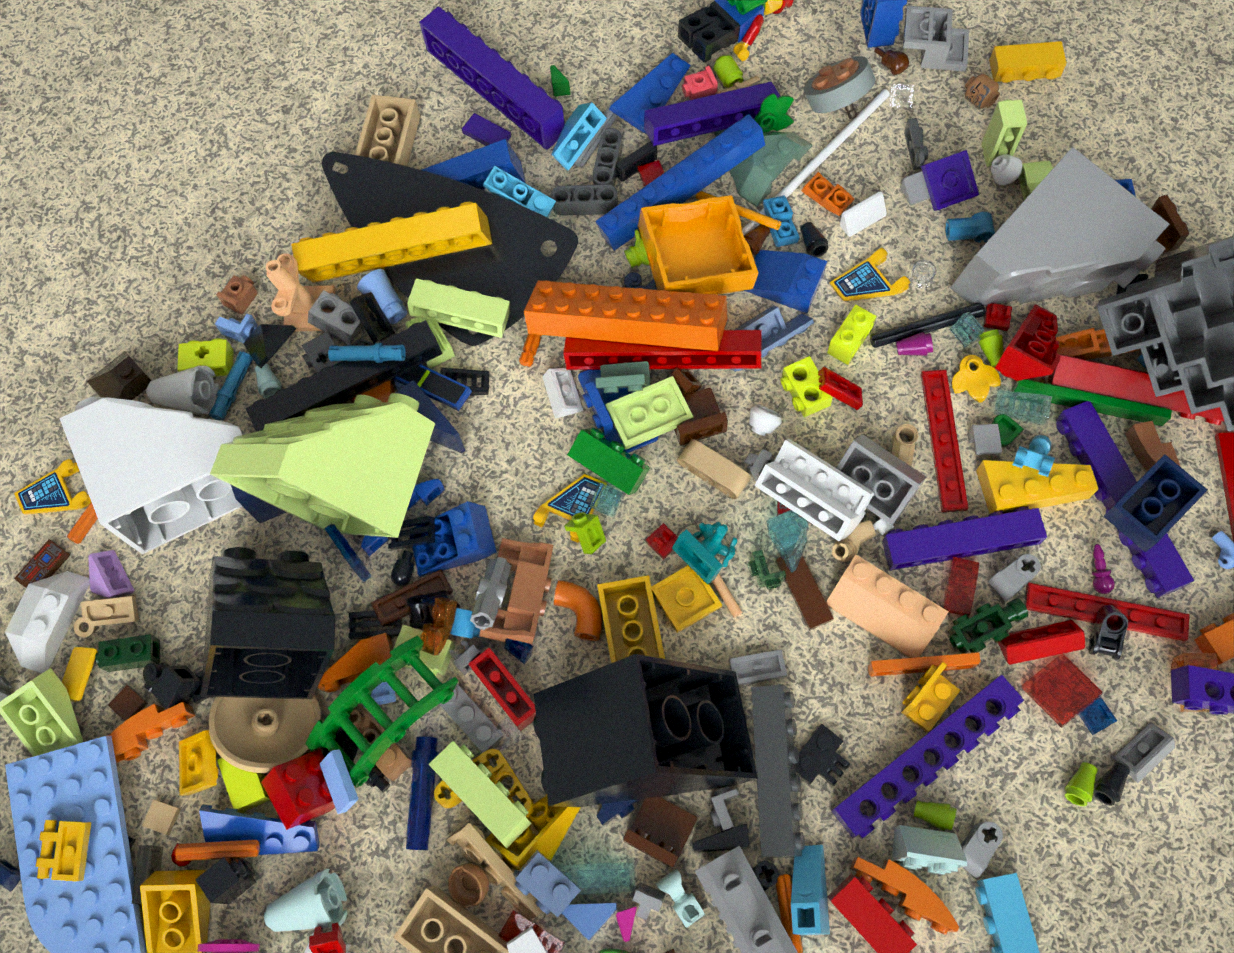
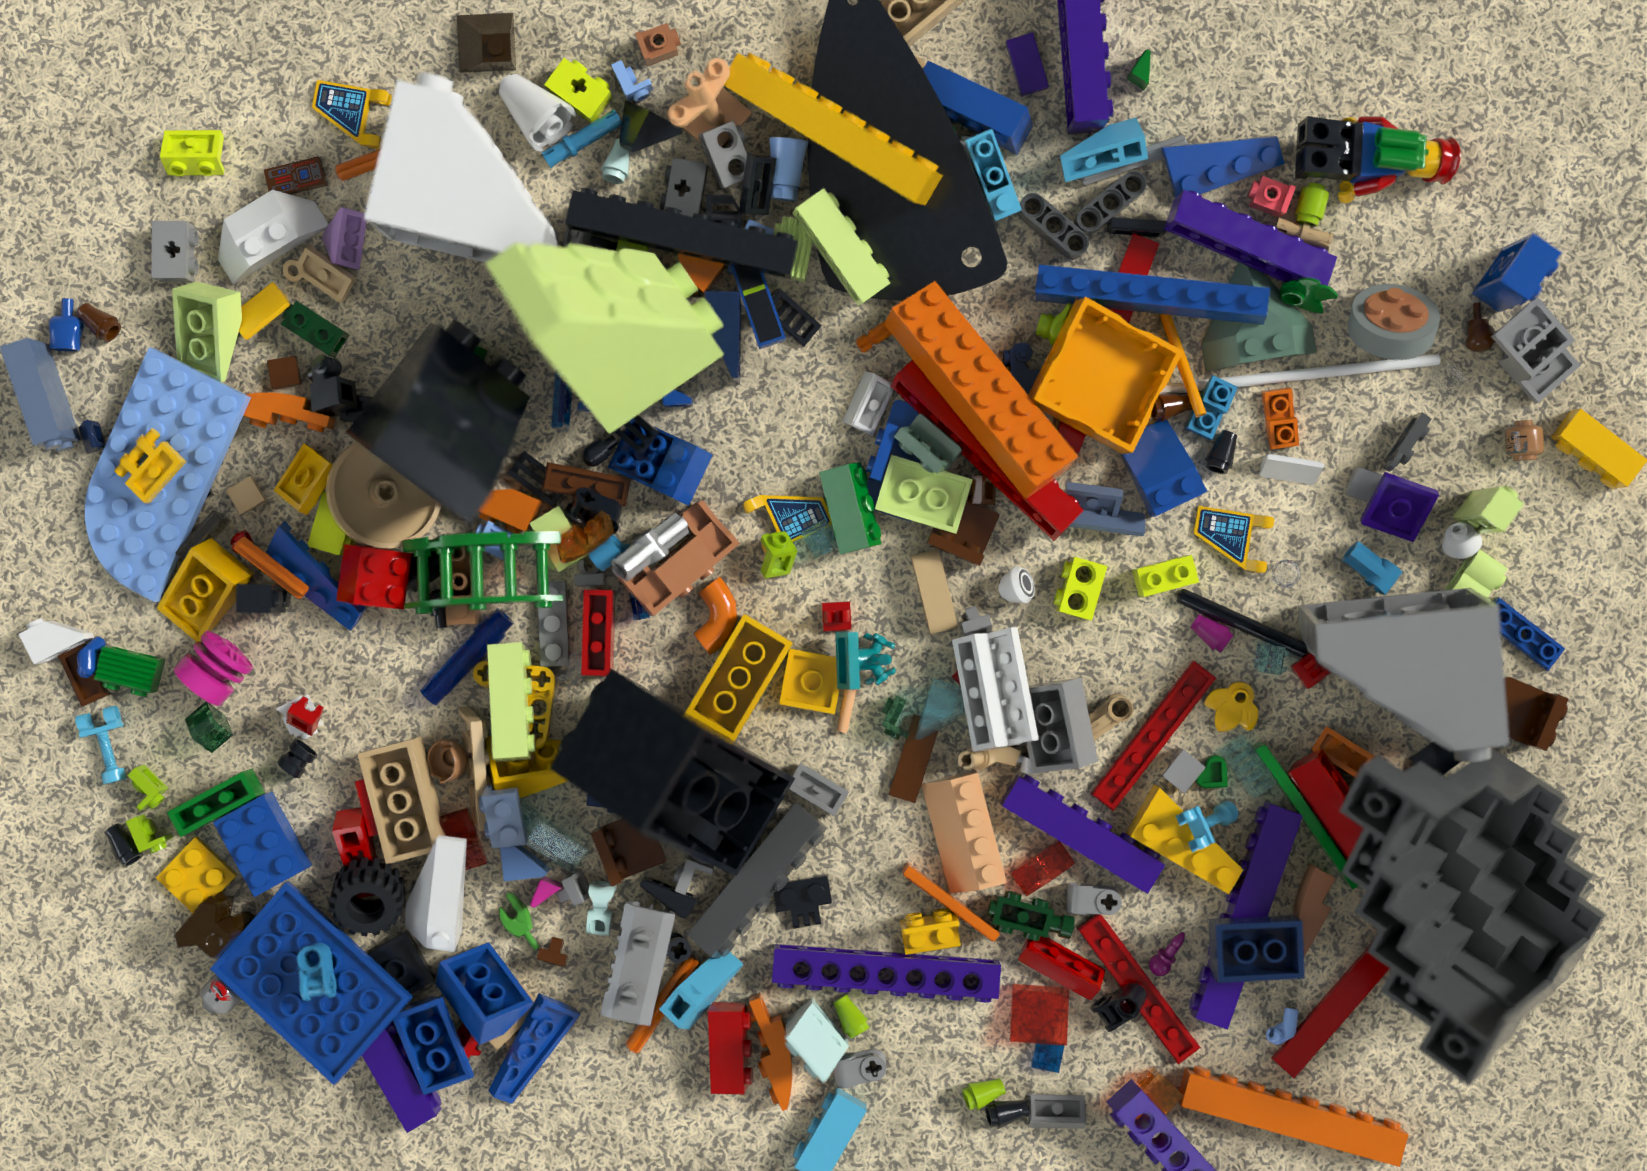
camera: 30 degrees right, 20 degrees up
light aqua cone [264,869,347,932] -> none
light blue tile [320,749,358,814] -> none
dark azure pin [328,343,406,363] -> none
red tile [818,367,863,410] -> none
lime cone [978,329,1004,367] -> none
red wedge [994,304,1060,381] -> none

